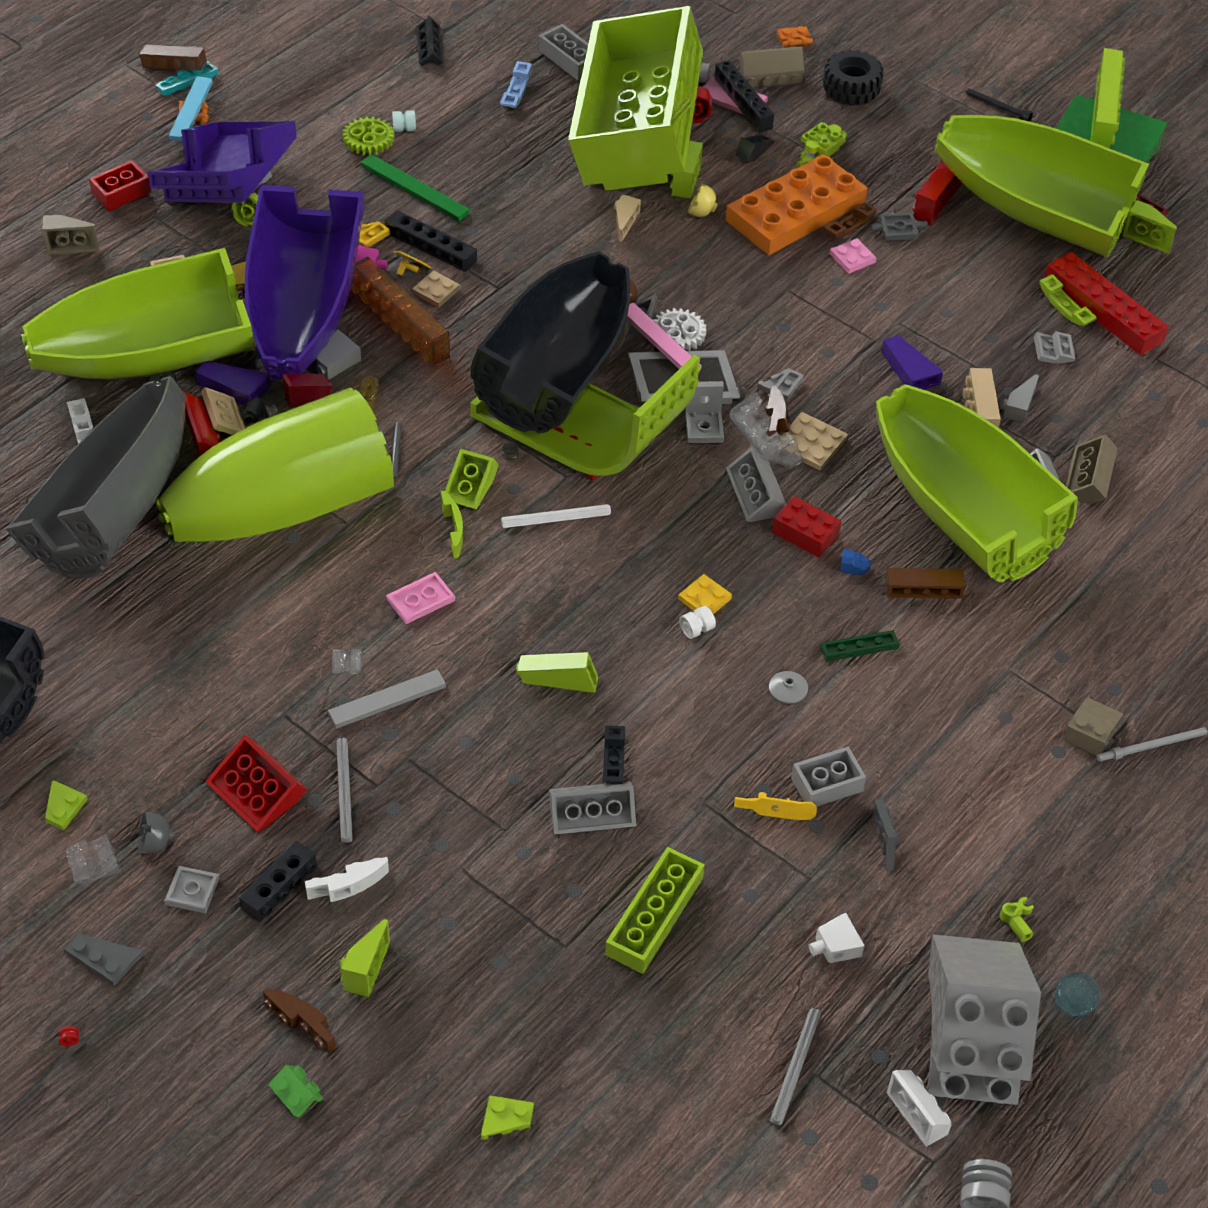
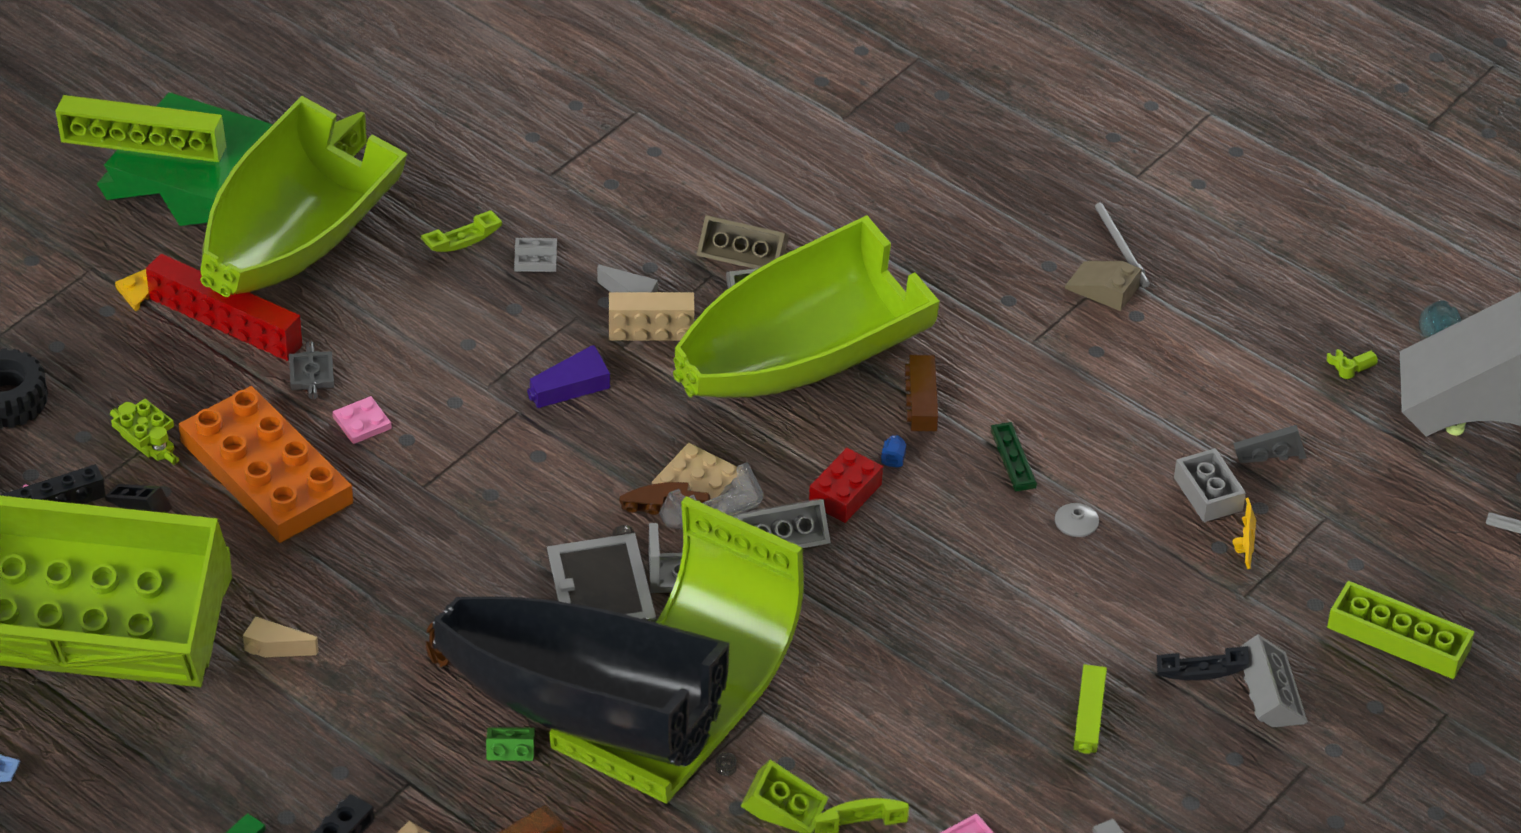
camera: 90 degrees left, 5 degrees down
white axle [501,504,611,528] -> none
bright pink tile [626,303,702,370] -> none
white gear [653,308,706,351] -> none
yellow plate [678,574,732,614] -> none
white wheel [679,606,716,639] -> none
light yellow cylinder [688,183,718,217] -> none
light grey wing [757,368,804,401] -> none
white torso [809,913,864,963] -> none
reddish brown slope [823,202,877,238] -> none
black piece [966,88,1033,122] -> none
red brick [1044,252,1169,355] -> none

